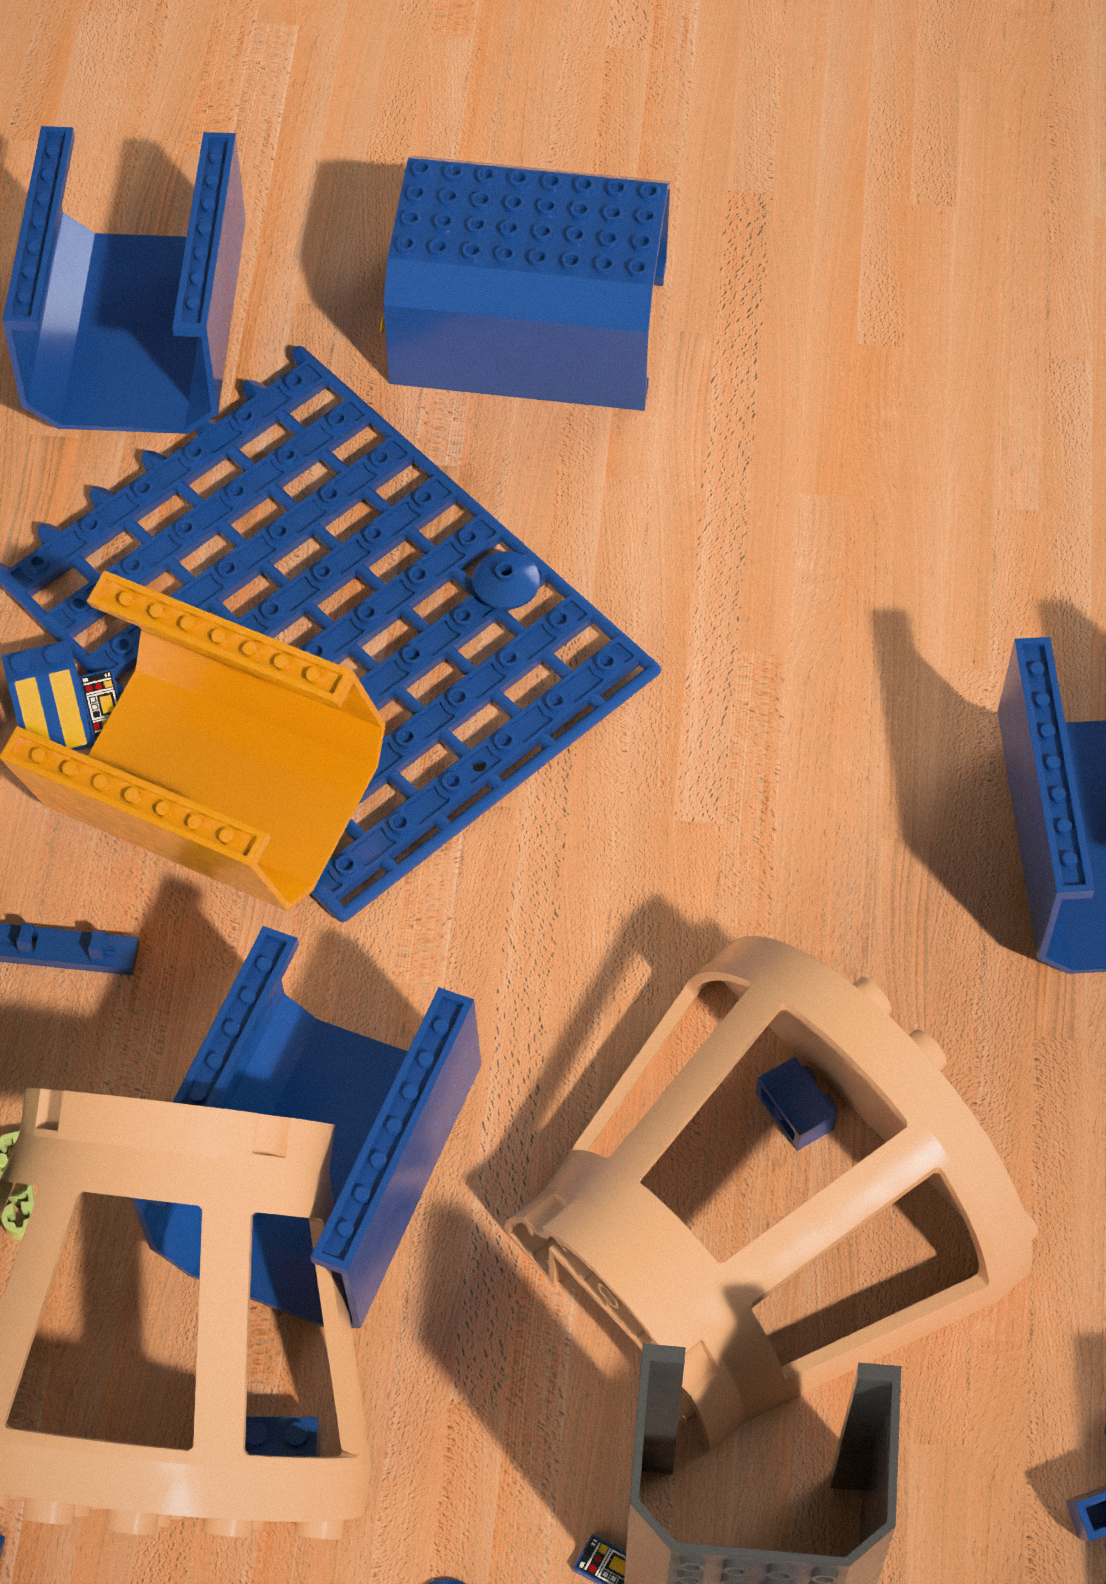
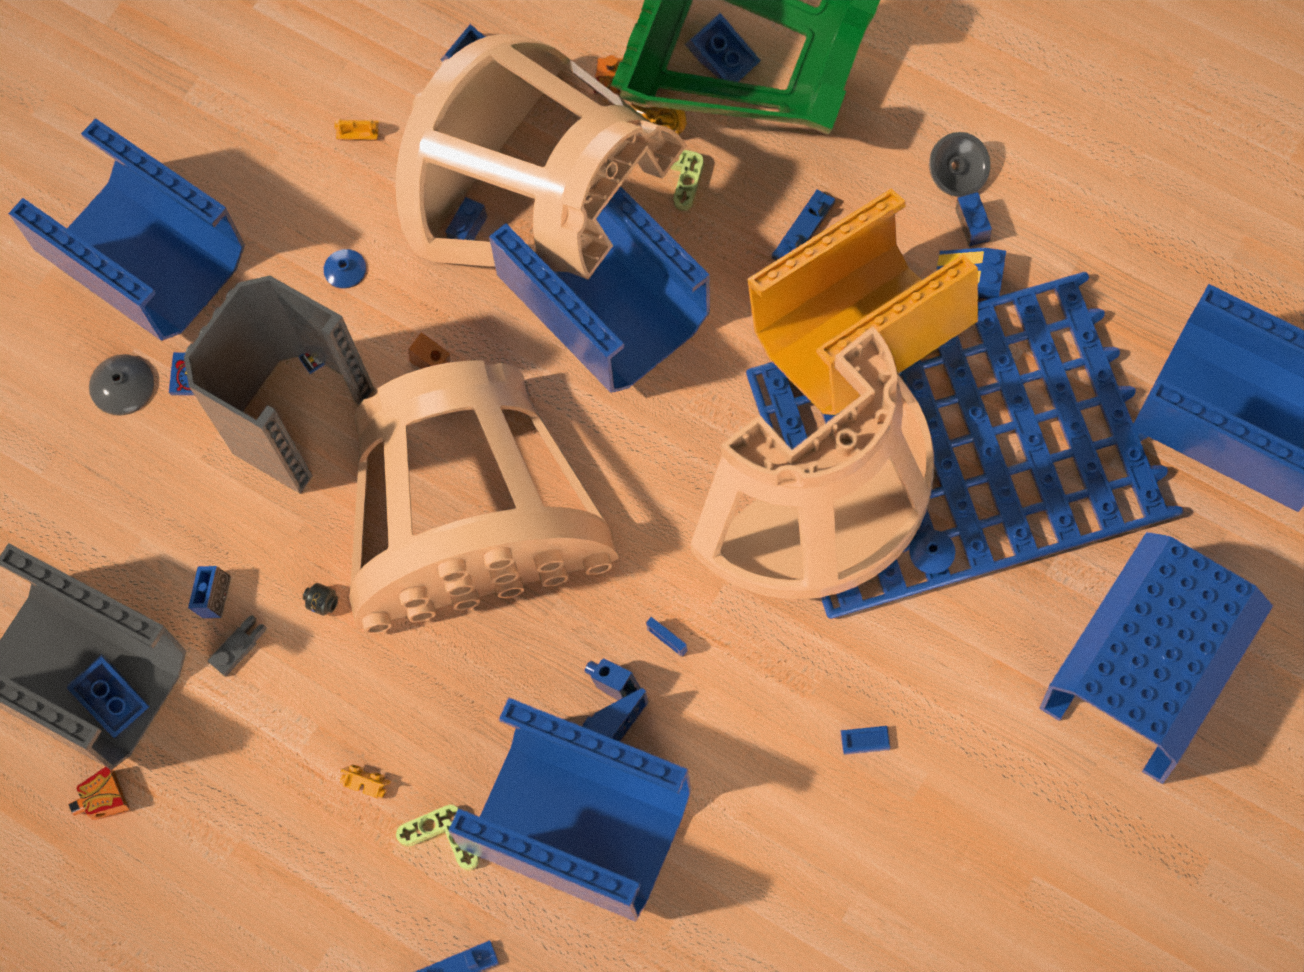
camera: 125 degrees right, 10 degrees up
none -> pearl dark grey head [303,583,338,616]
none -> orange torso [408,332,450,369]
none -> blue slope [582,688,649,742]
none -> blue torso [585,659,641,700]
none -> blue tile [646,617,688,657]
none -> light nougat piece [690,327,934,599]
none -> blue tile [841,726,890,755]

